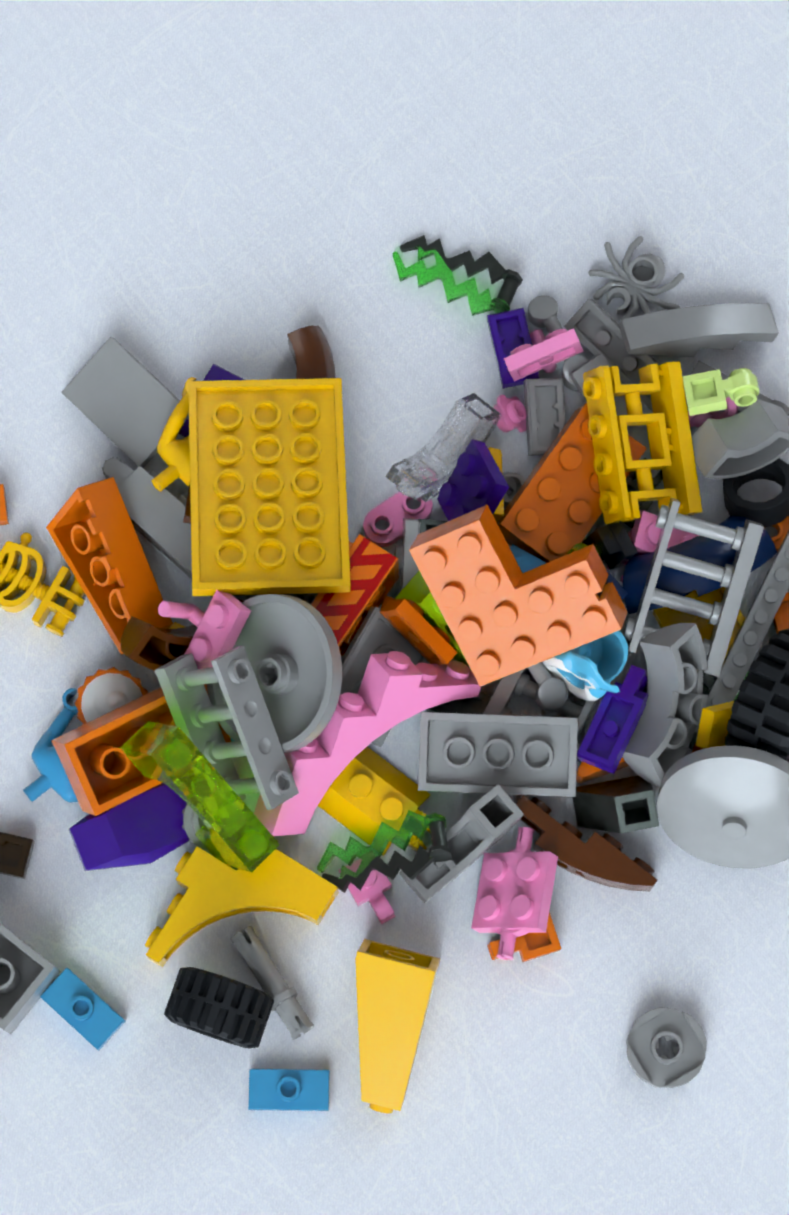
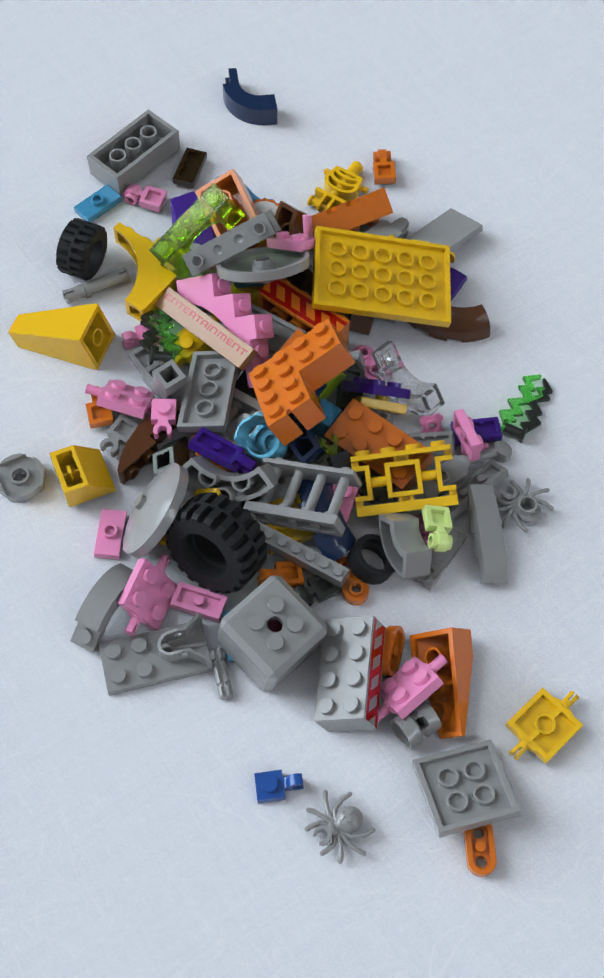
camera: 90 degrees right, 15 degrees down
dark azure plate [248,1069,330,1111] -> none
none -> yellow slope [49,445,116,507]
none -> bright pink plate [94,509,127,560]
none -> light grey plate [100,414,139,458]
none -> bright pink plate [124,183,168,213]
none -> bright pink plate [151,399,177,439]
none -> tile [155,287,258,371]

